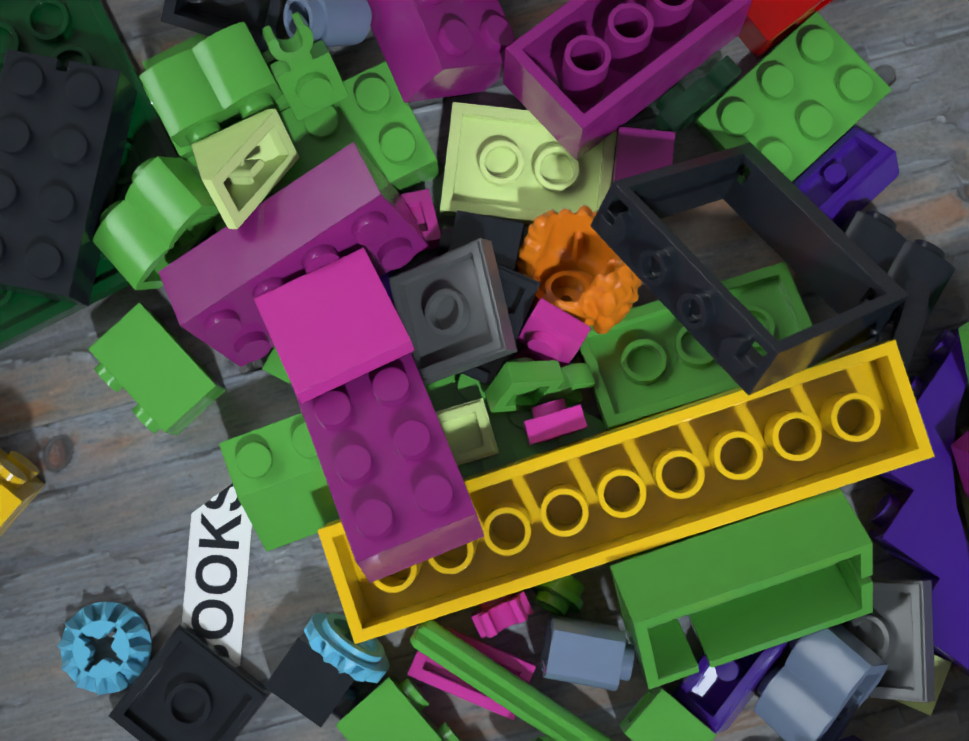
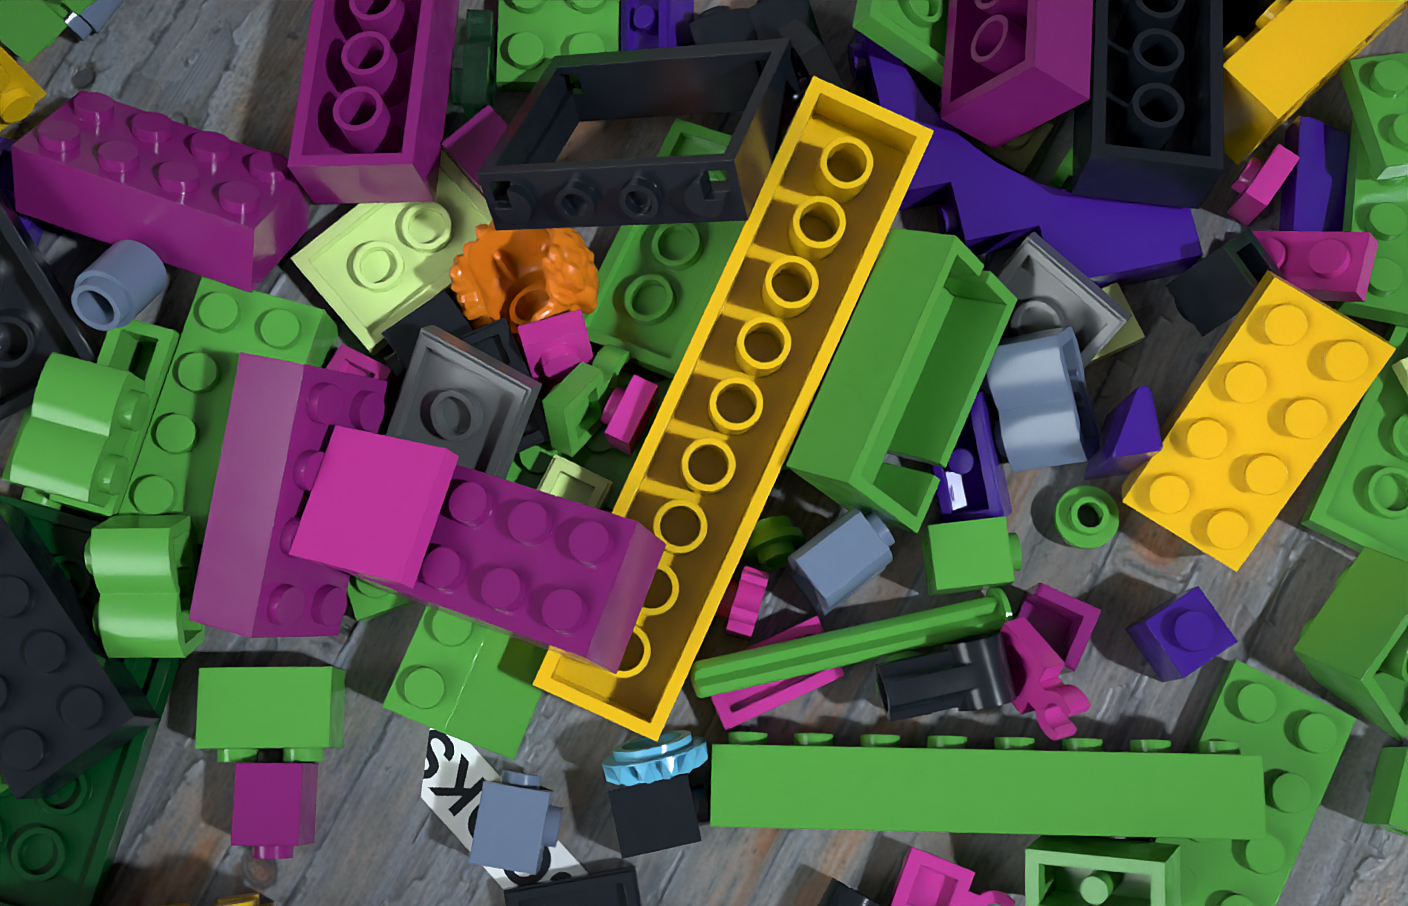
camera: 45 degrees left, 5 degrees down
yellowish green slope [191,109,300,229] -> none
bright green plate [263,12,349,121] -> none
none -> magenta brick [231,763,318,859]
none -> sand blue brick [468,770,563,875]

